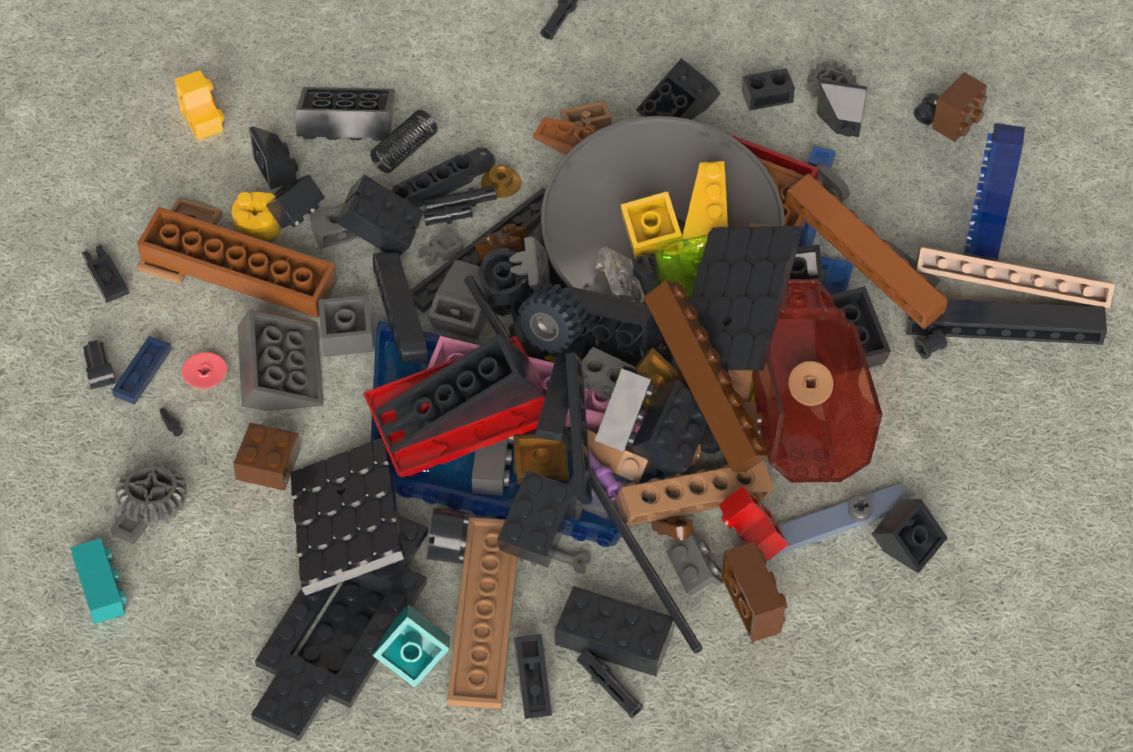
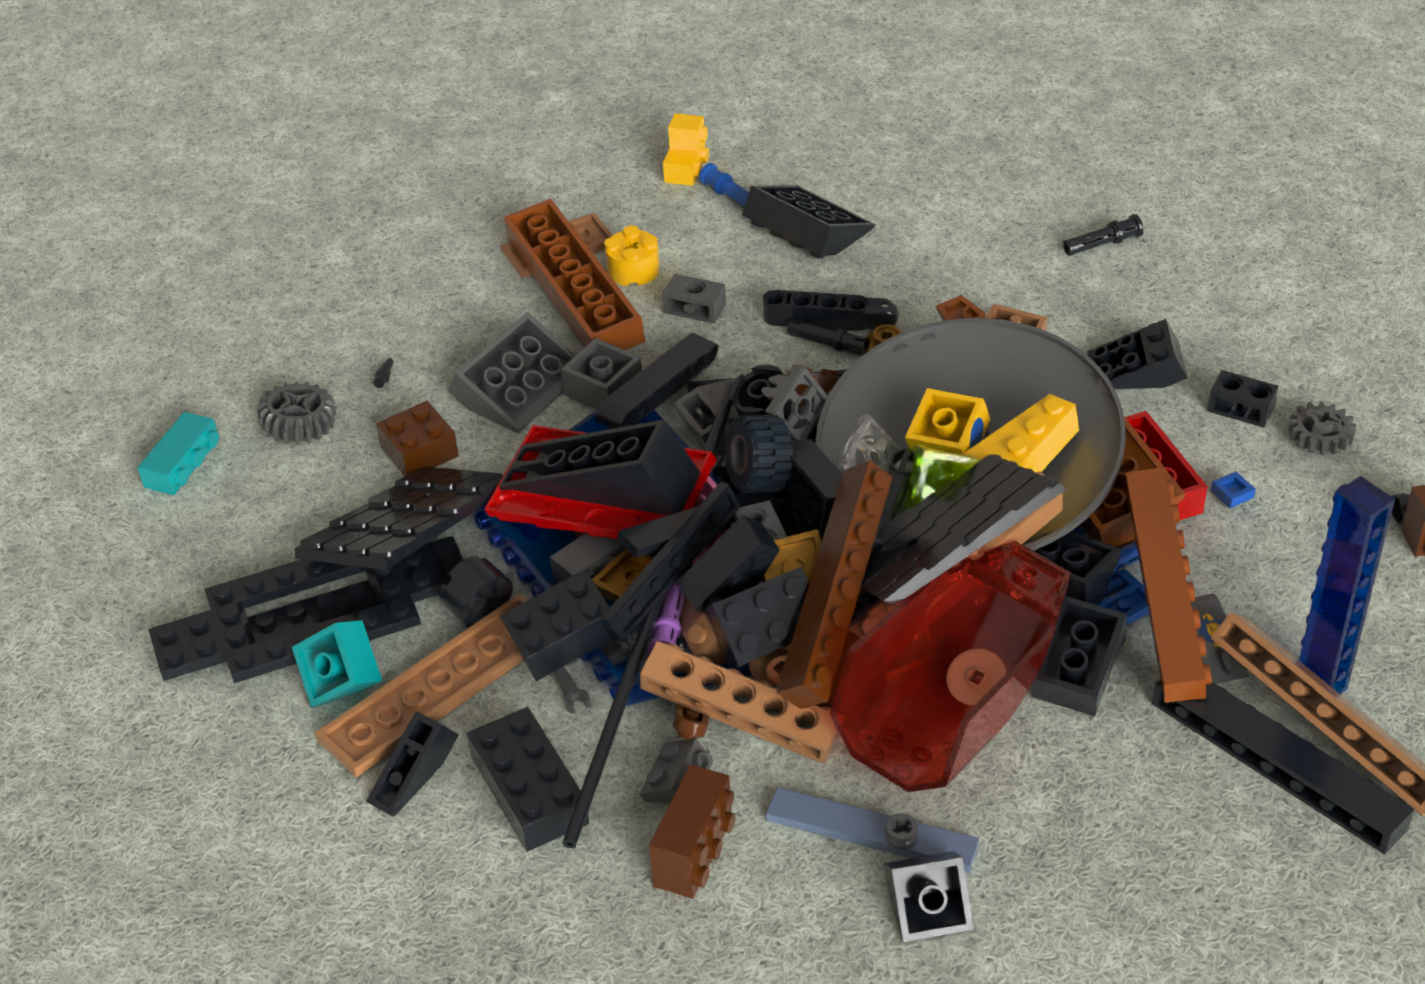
camera: 45 degrees right, 10 degrees down
black hinge [82,245,129,303] -> none
black piece [83,340,115,390] -> none
dark grey plate [111,511,148,545] -> none
dark blue plate [112,336,172,404] -> none
coral piece [182,352,227,389] -> none
black slope [249,126,299,190] -> none
black brick [266,174,325,228] -> none
black piece [336,175,424,257] -> none
black piece [370,110,438,173] -> none
dark grey plate [418,229,463,267] -> none
black pin [423,203,473,227] -> none
black pin [577,649,643,718] -> none
red brick [719,486,789,562] -> none
dark grey plate [815,163,850,202] -> none
slope [817,80,867,137] -> none
black bush [914,329,948,359] -> none
none -> blue pin [699,163,749,207]

